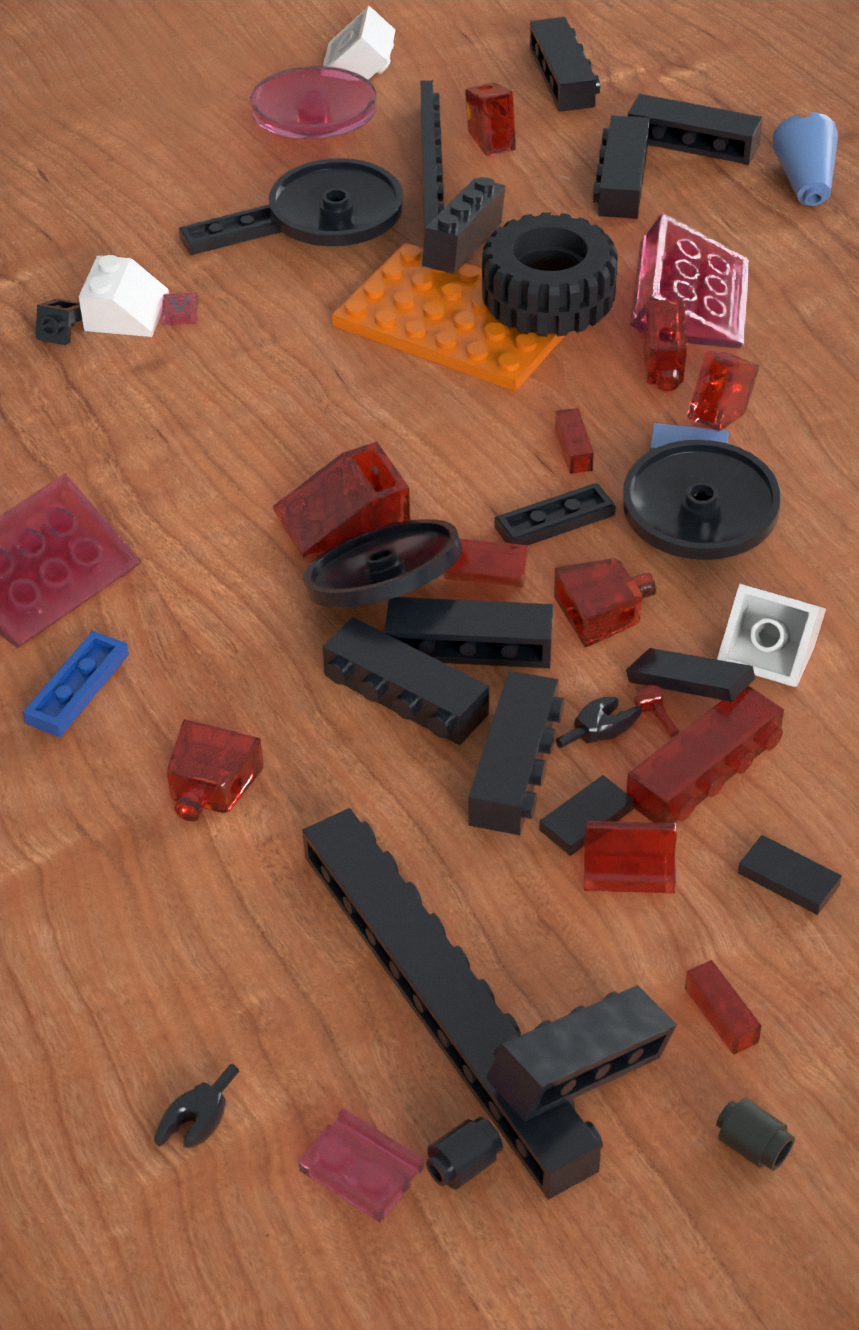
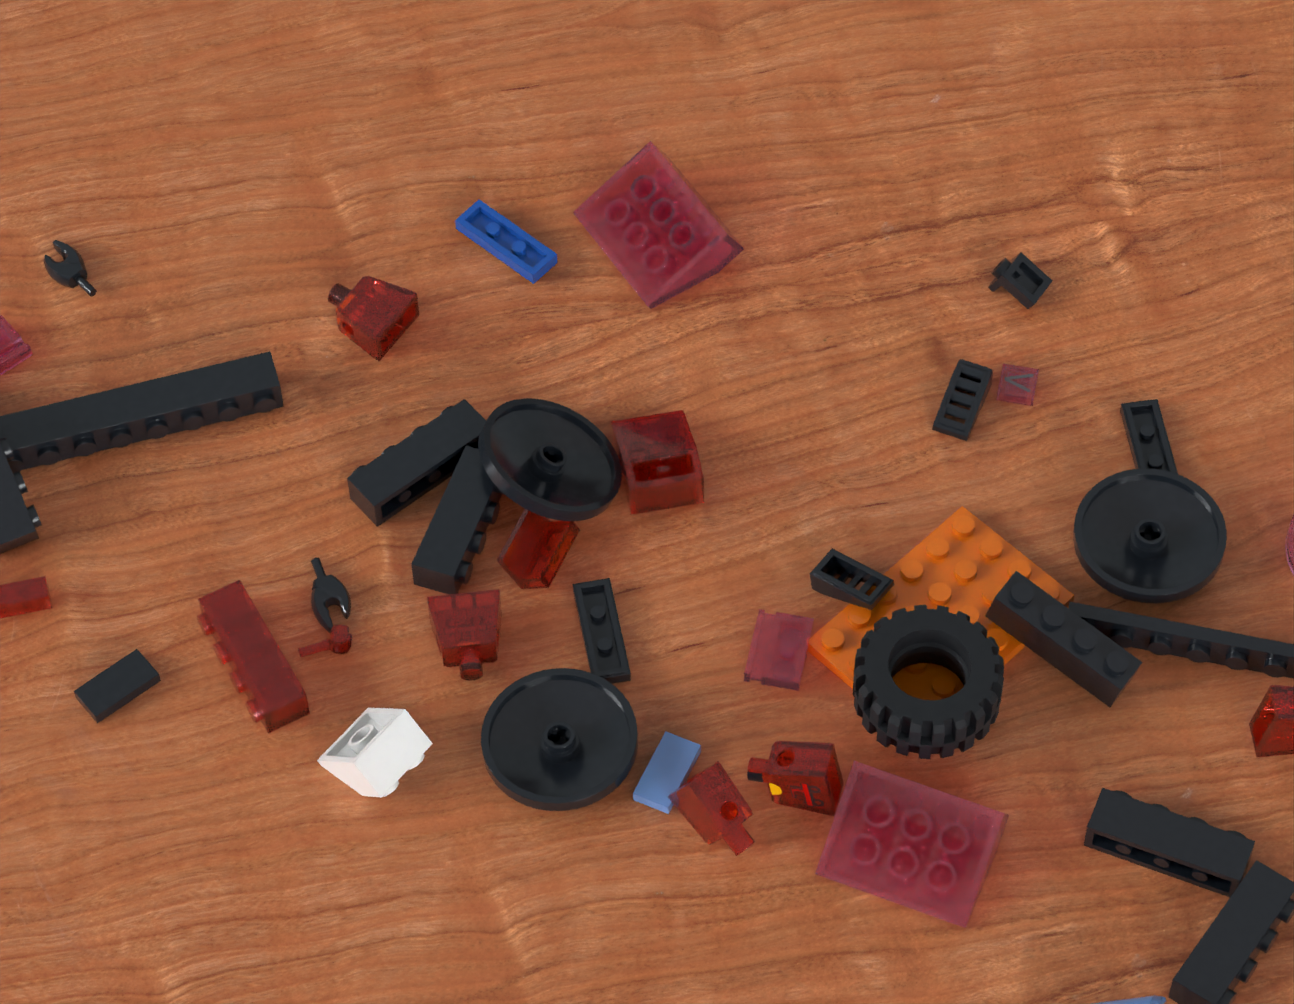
camera: 105 degrees right, 10 degrees up
white slope [79,255,169,337] -> none
black brick [468,671,565,835] -> none
black tile [539,775,634,856] -> none
clear red piece [555,408,594,474] -> none
clear red panel [584,821,677,893] -> none
black tile [626,648,755,702] -> none
none -> clear pink plate [744,609,814,691]
none -> black slope [810,548,894,610]
none -> black slope [932,359,993,441]

